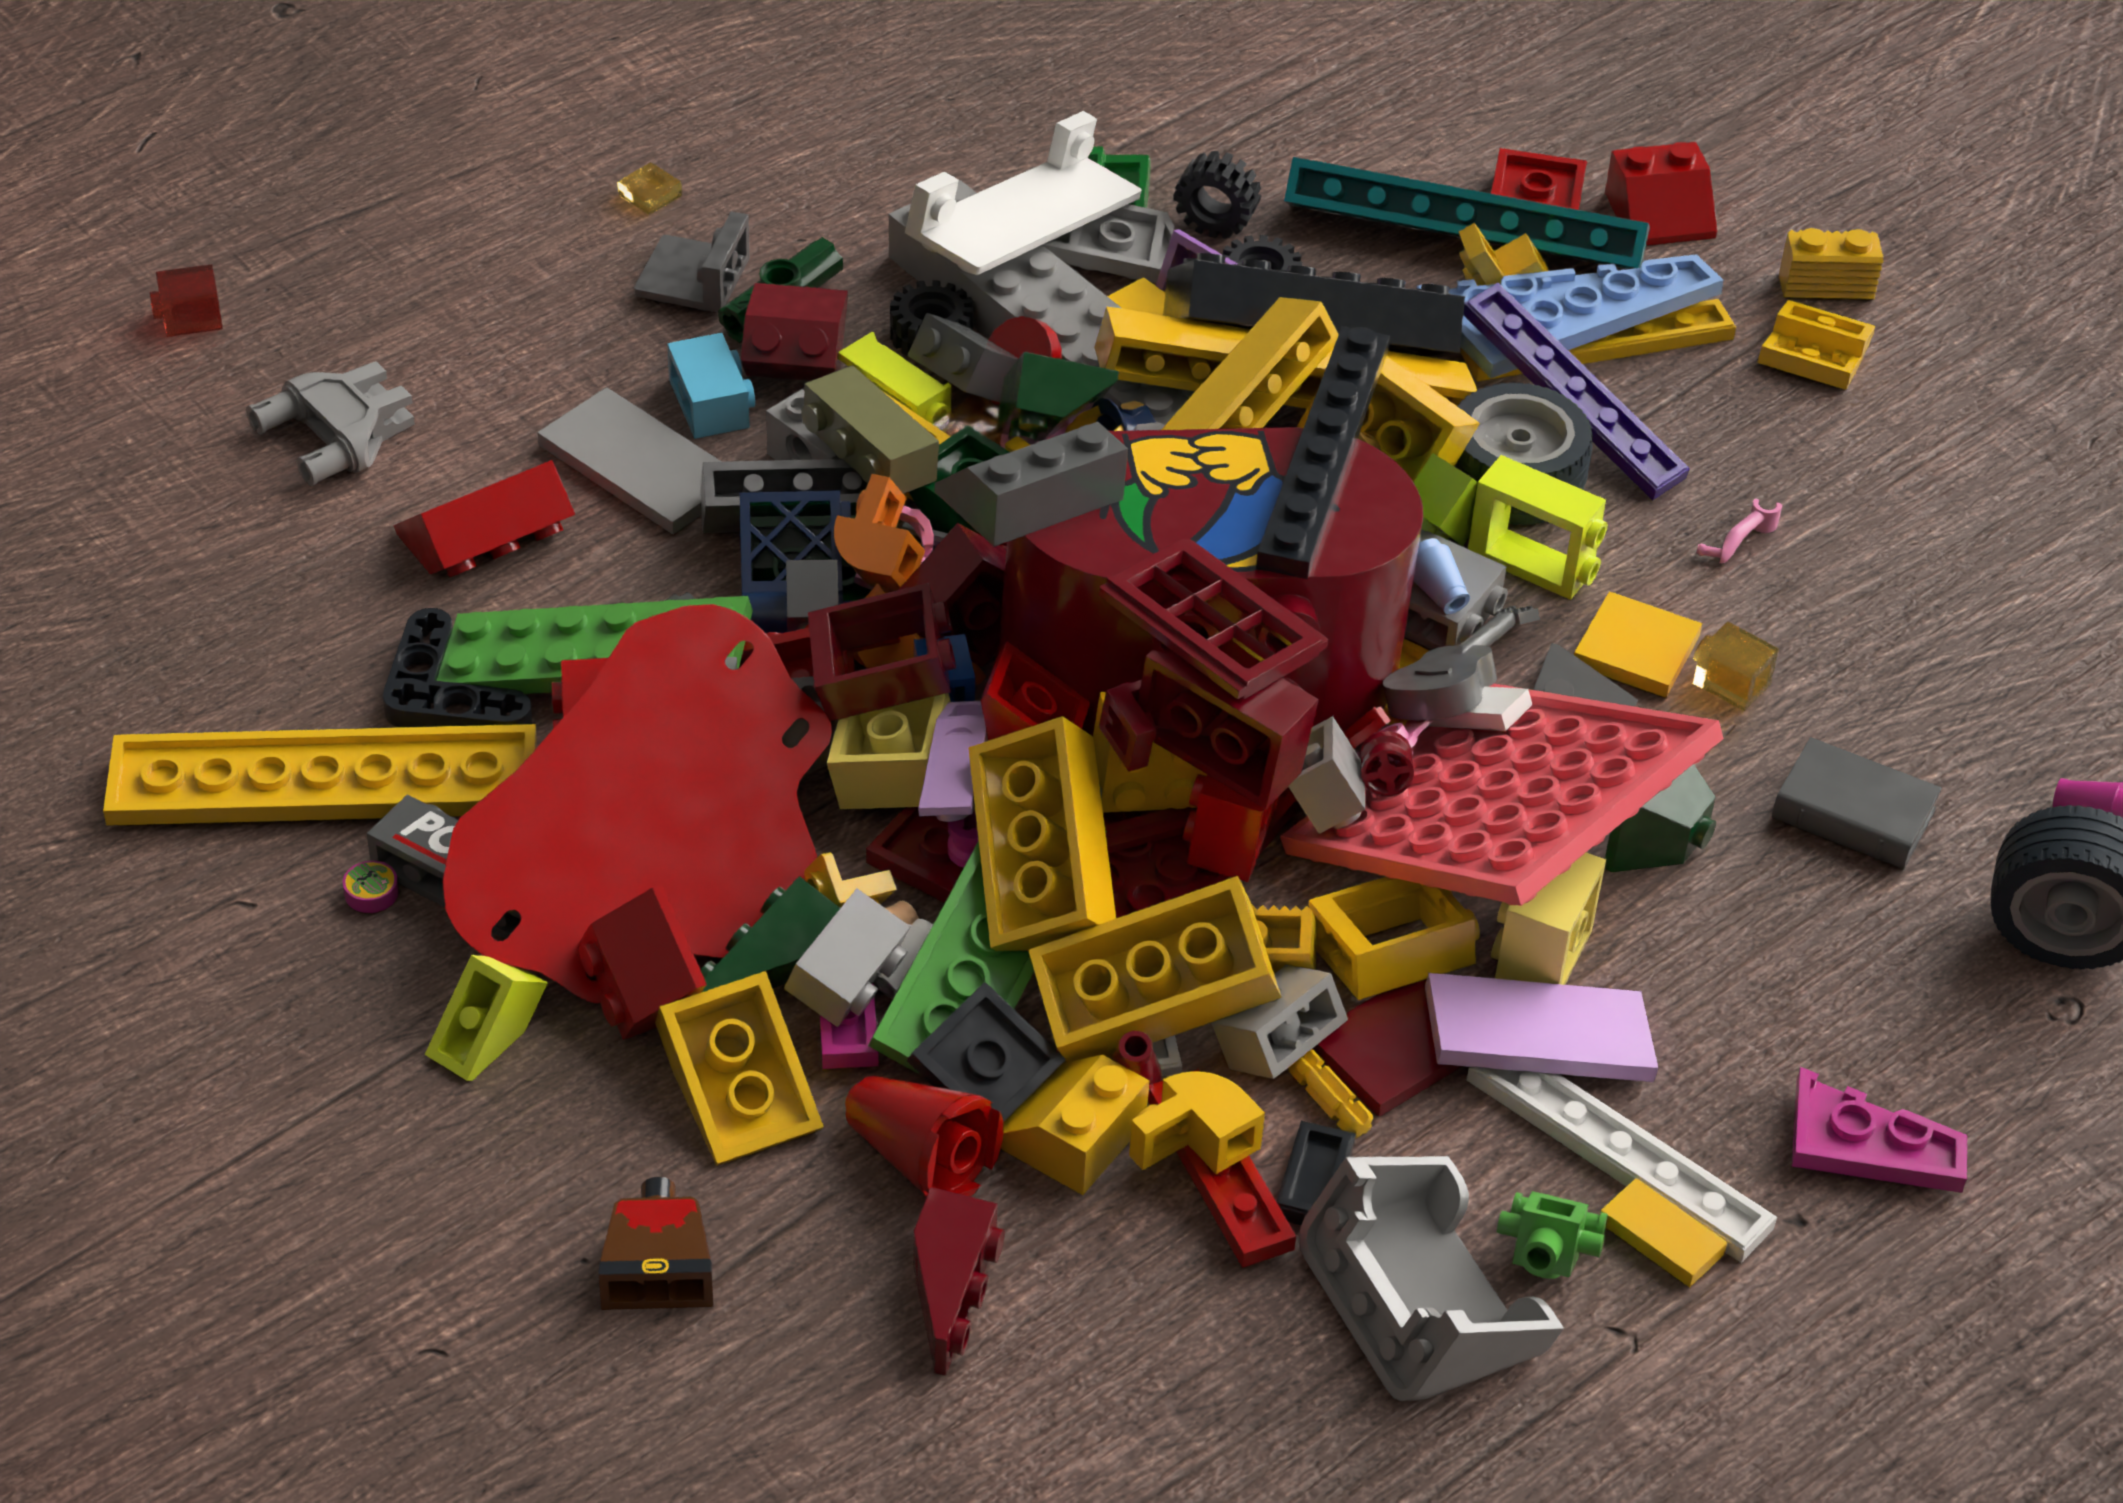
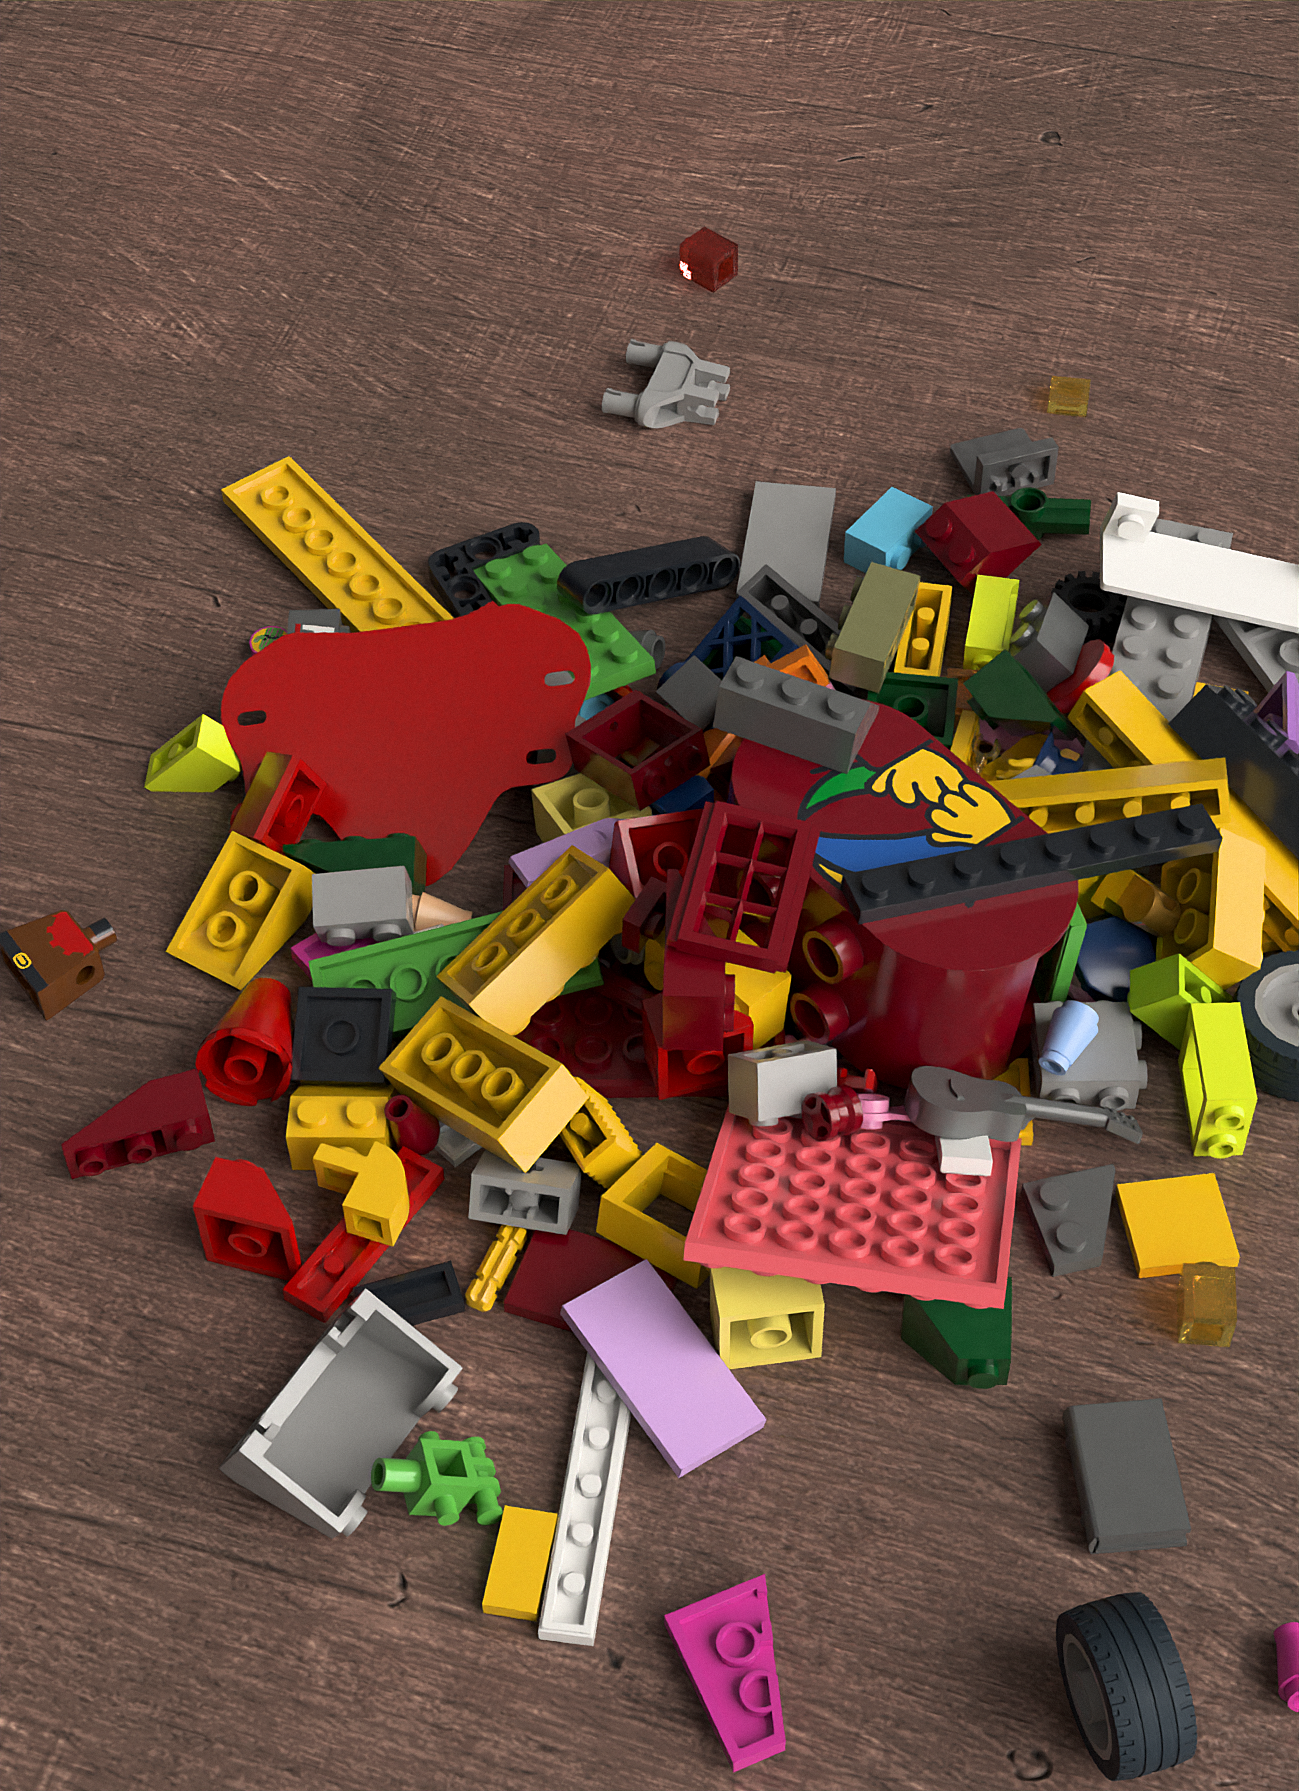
camera: 60 degrees right, 5 degrees up
red slope [393,460,576,578] -> none
yellow bracket [804,852,897,908] -> none
none -> red slope [193,1157,302,1281]
none -> black beam [557,536,740,614]

